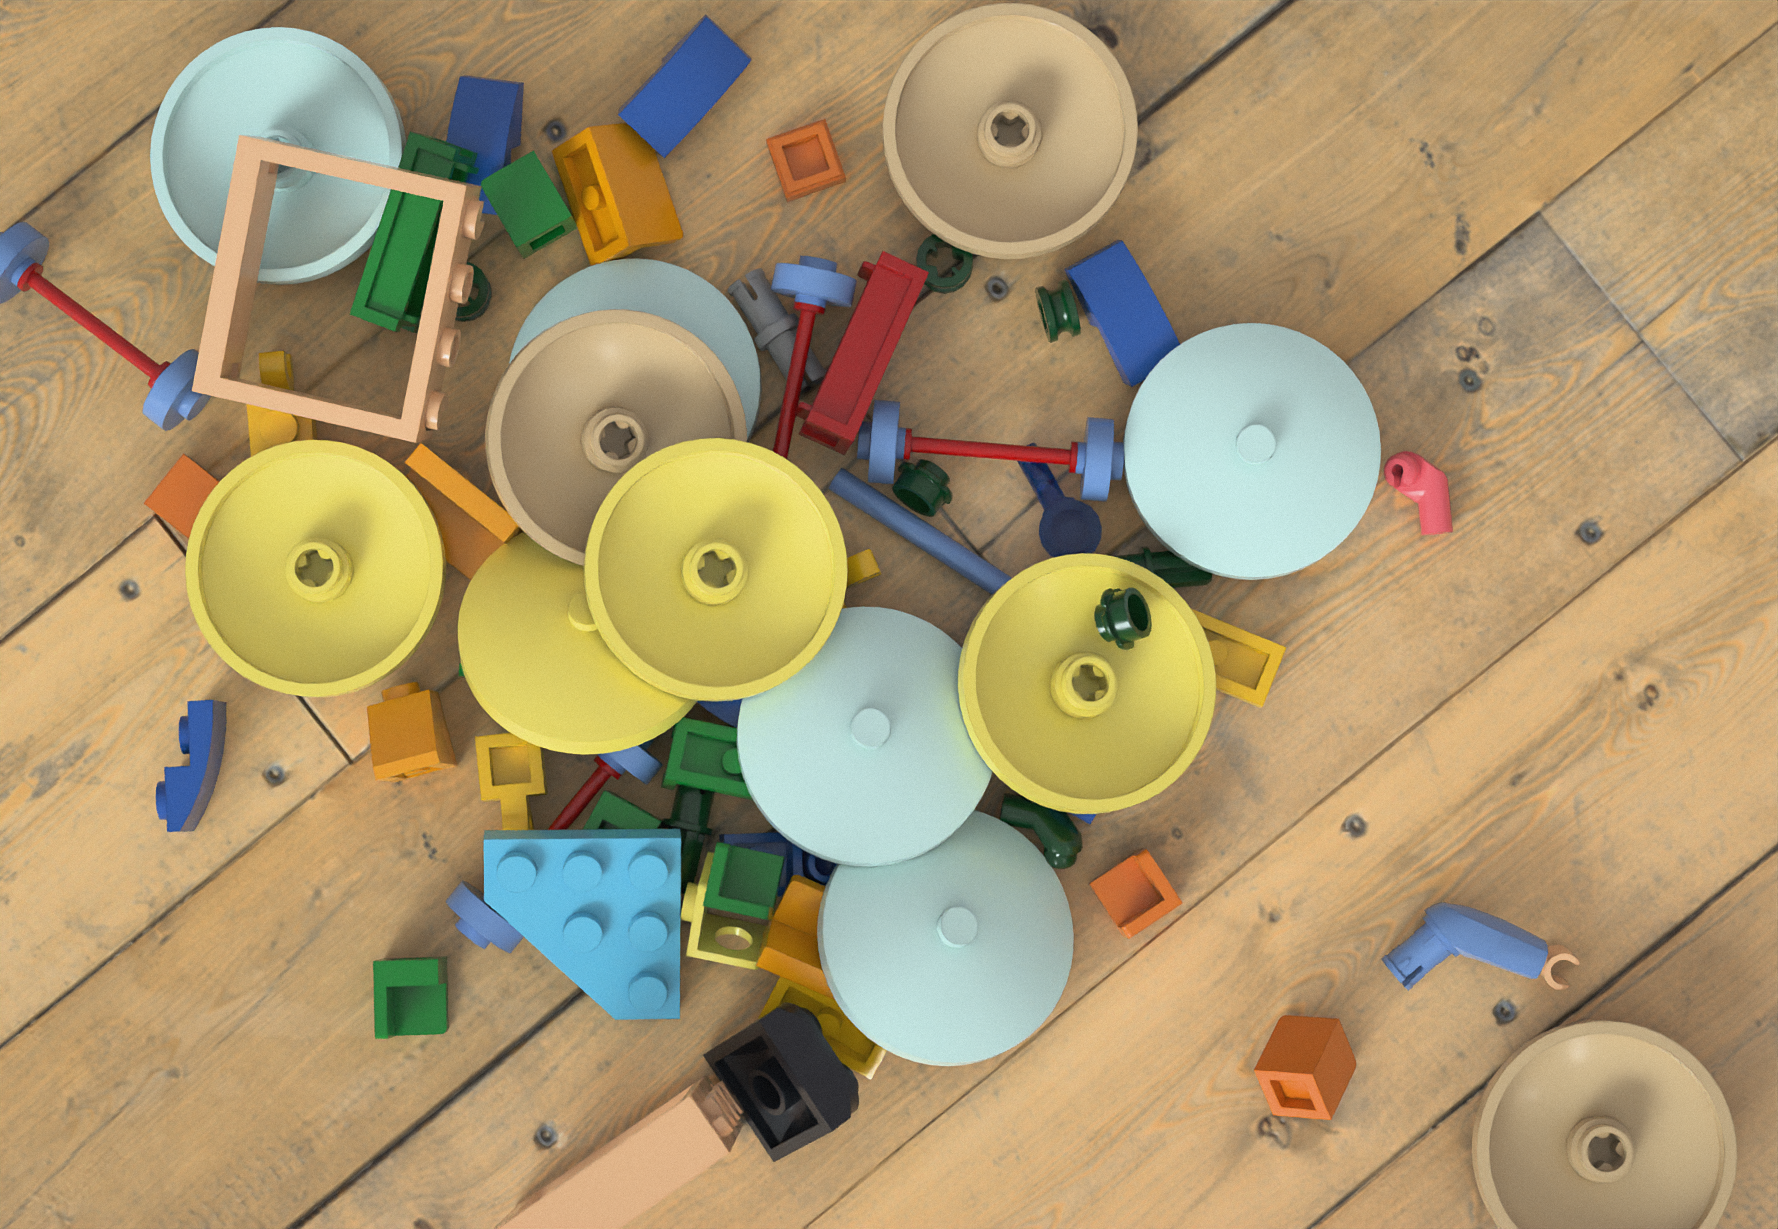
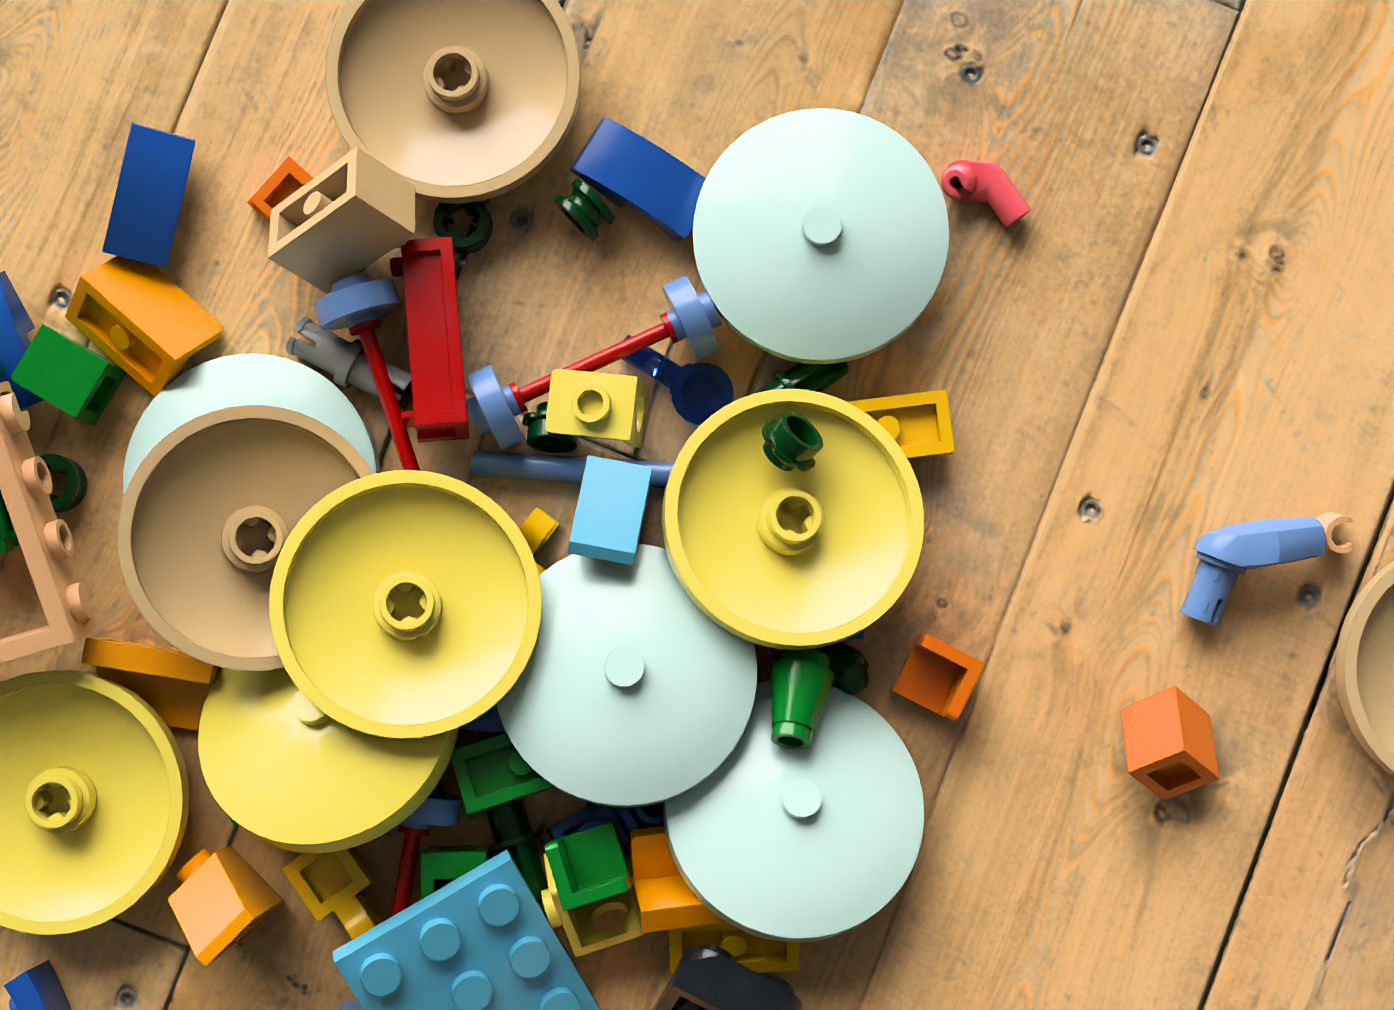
camera: 30 degrees left, 0 degrees up
none -> tan brick [268,147,416,294]
none -> light yellow bracket [545,369,648,448]
none -> medium azure slope [567,455,652,565]
none -> green cone [770,649,835,750]

